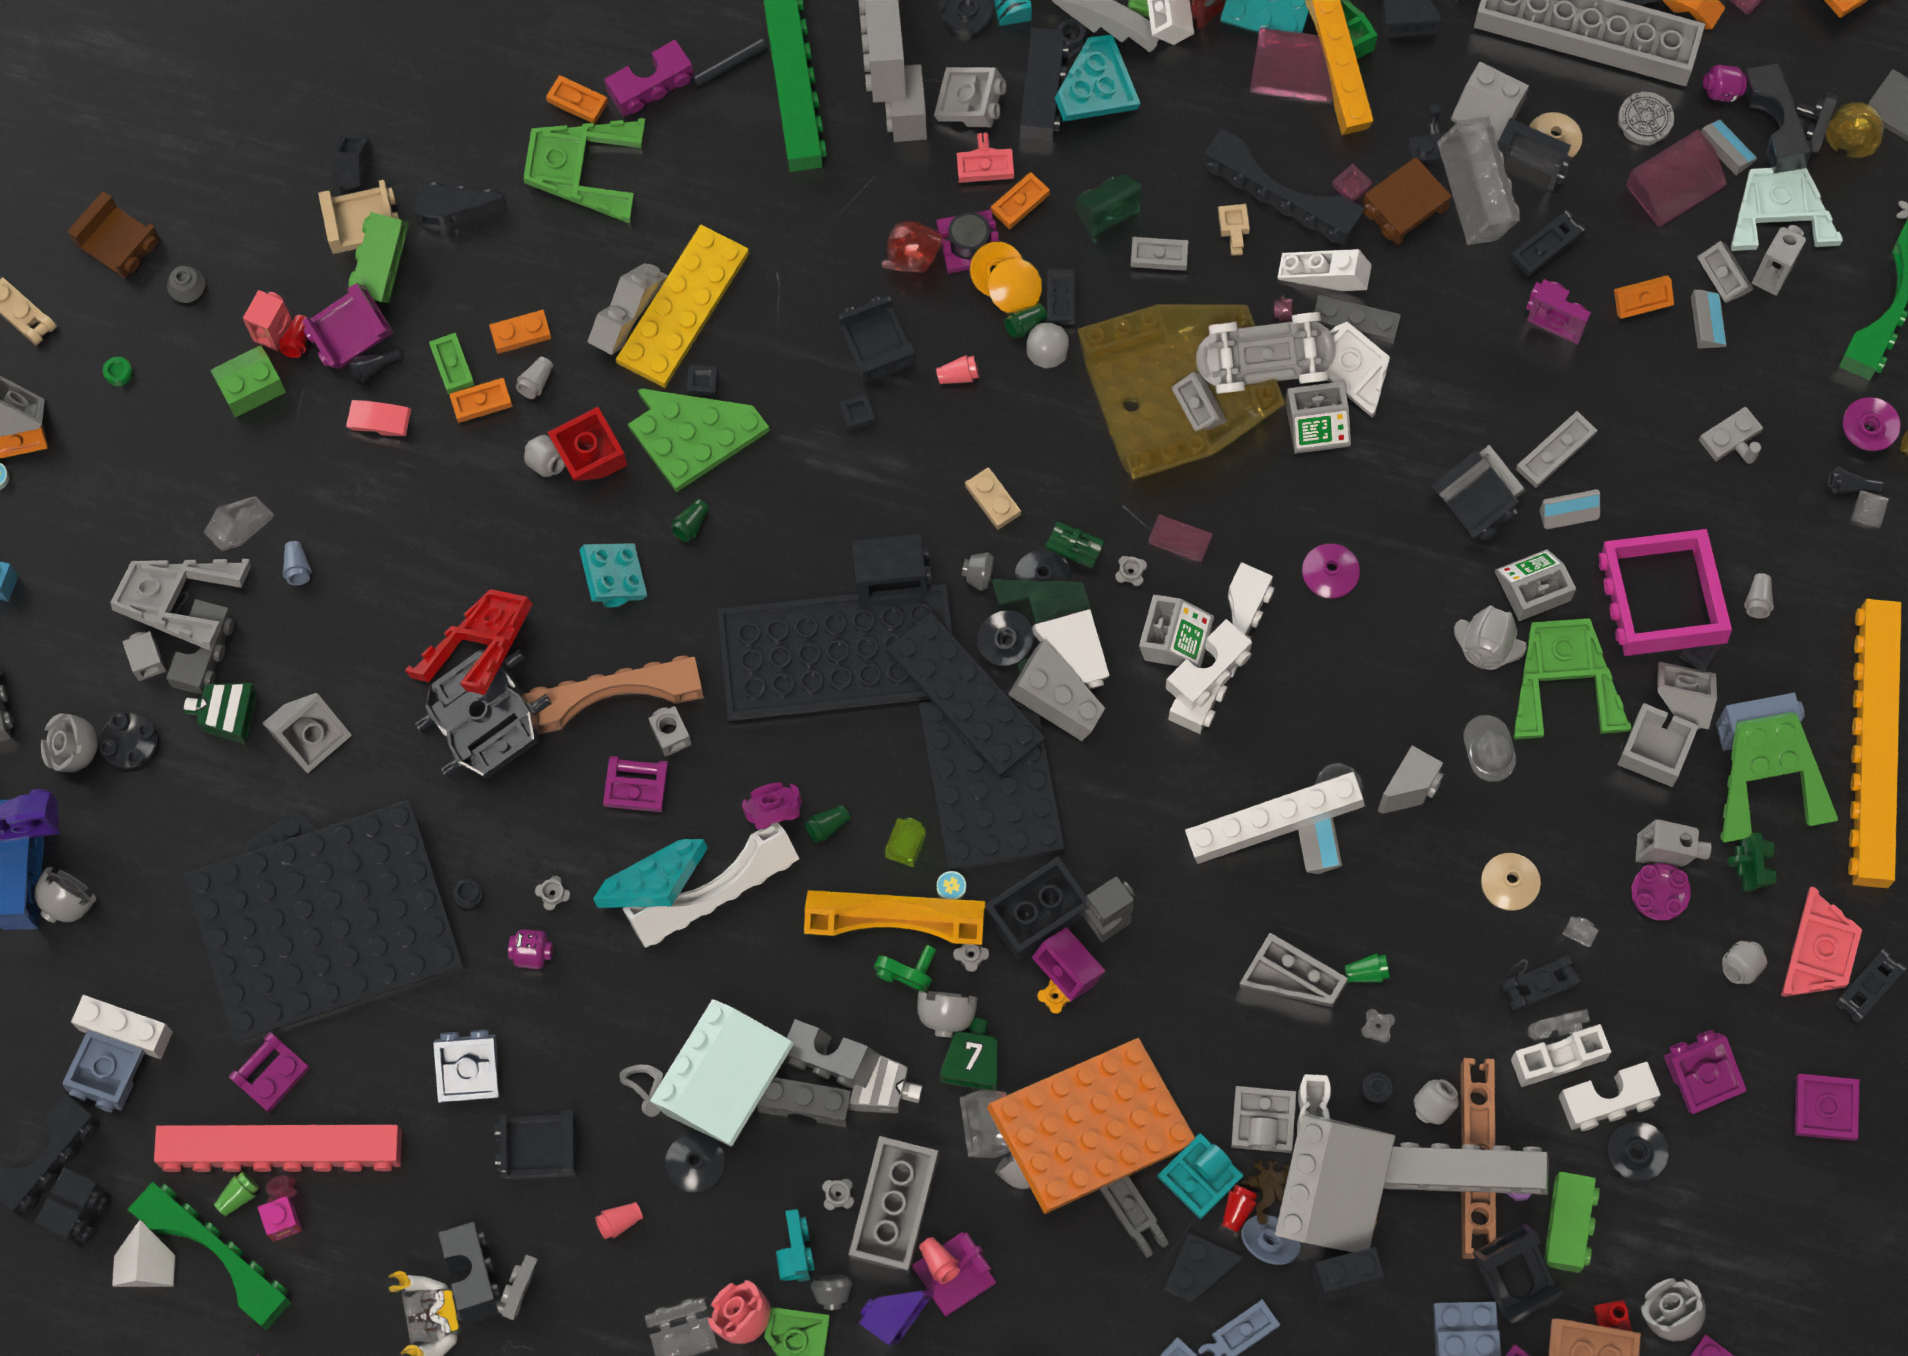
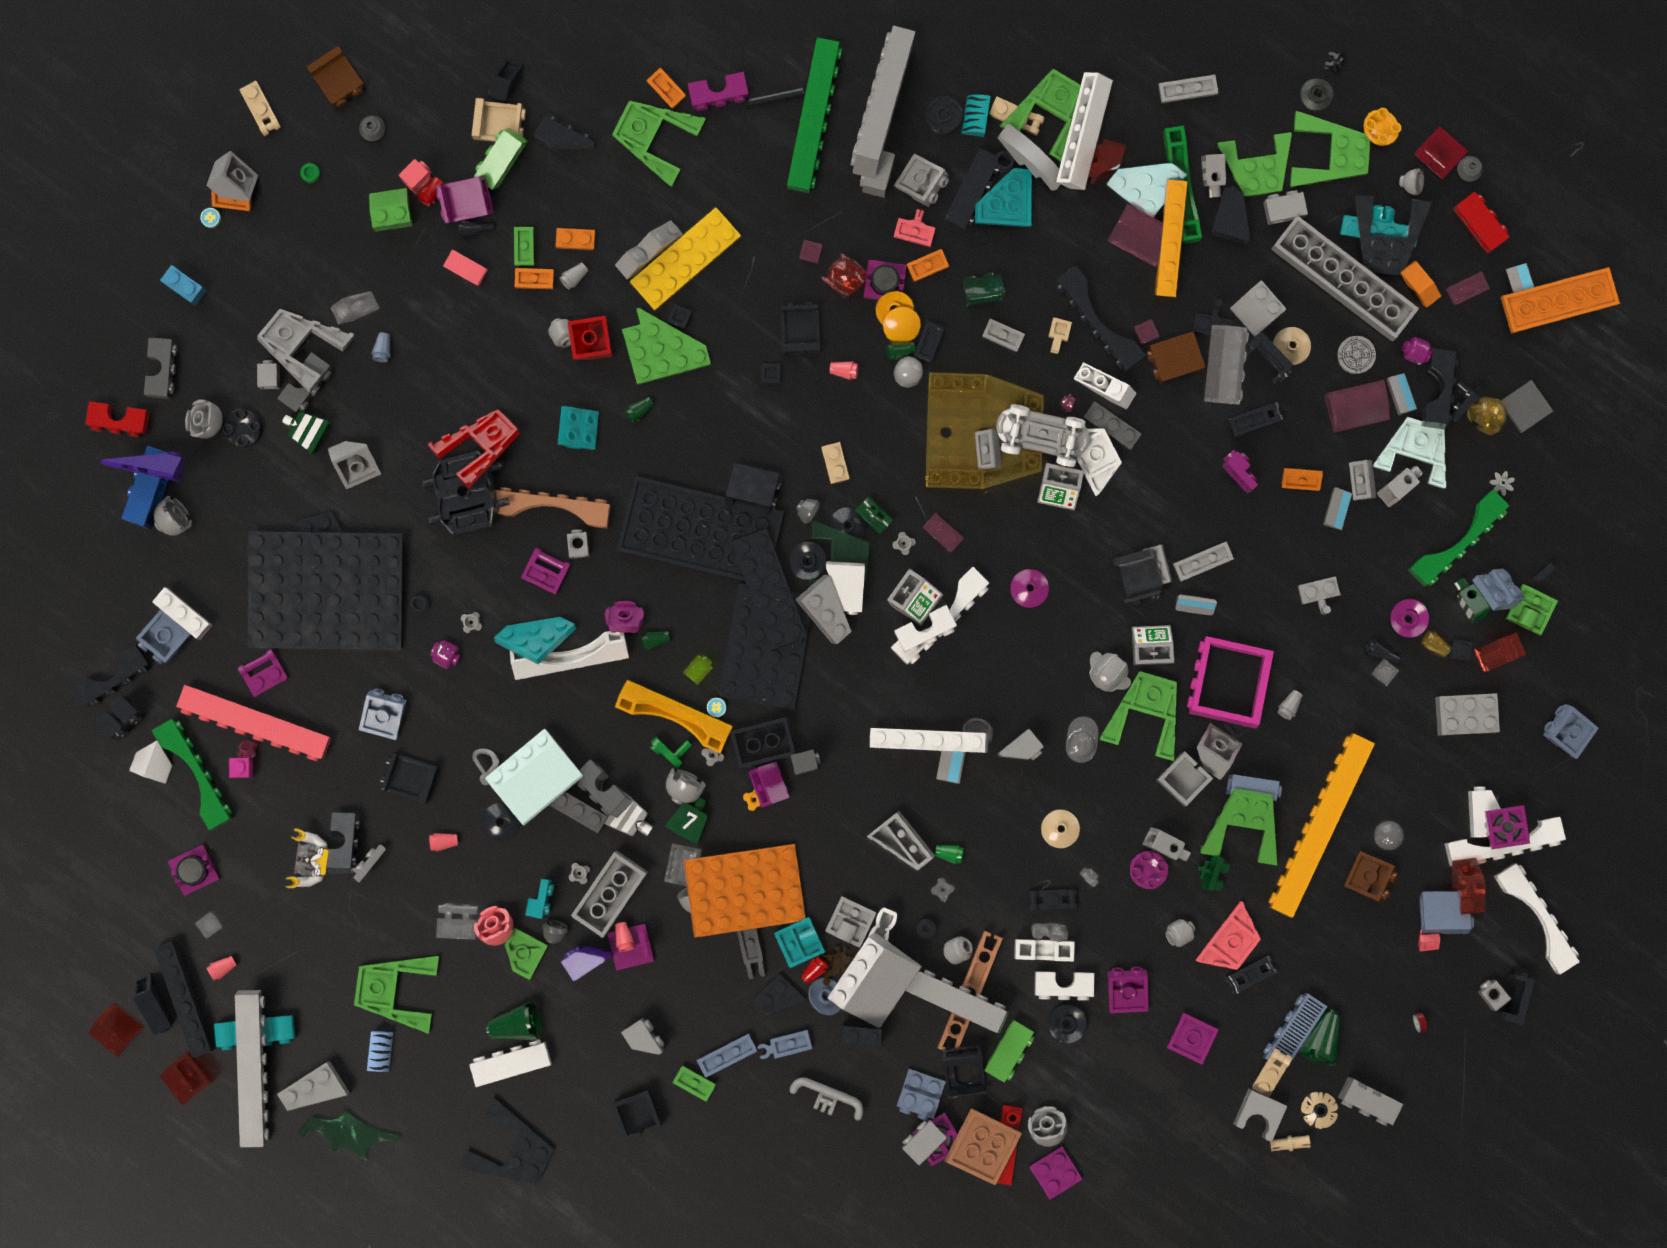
camera: 15 degrees right, 15 degrees up
bright green cone [214,1171,259,1216] -> none
none -> clear pink plate [799,240,822,264]

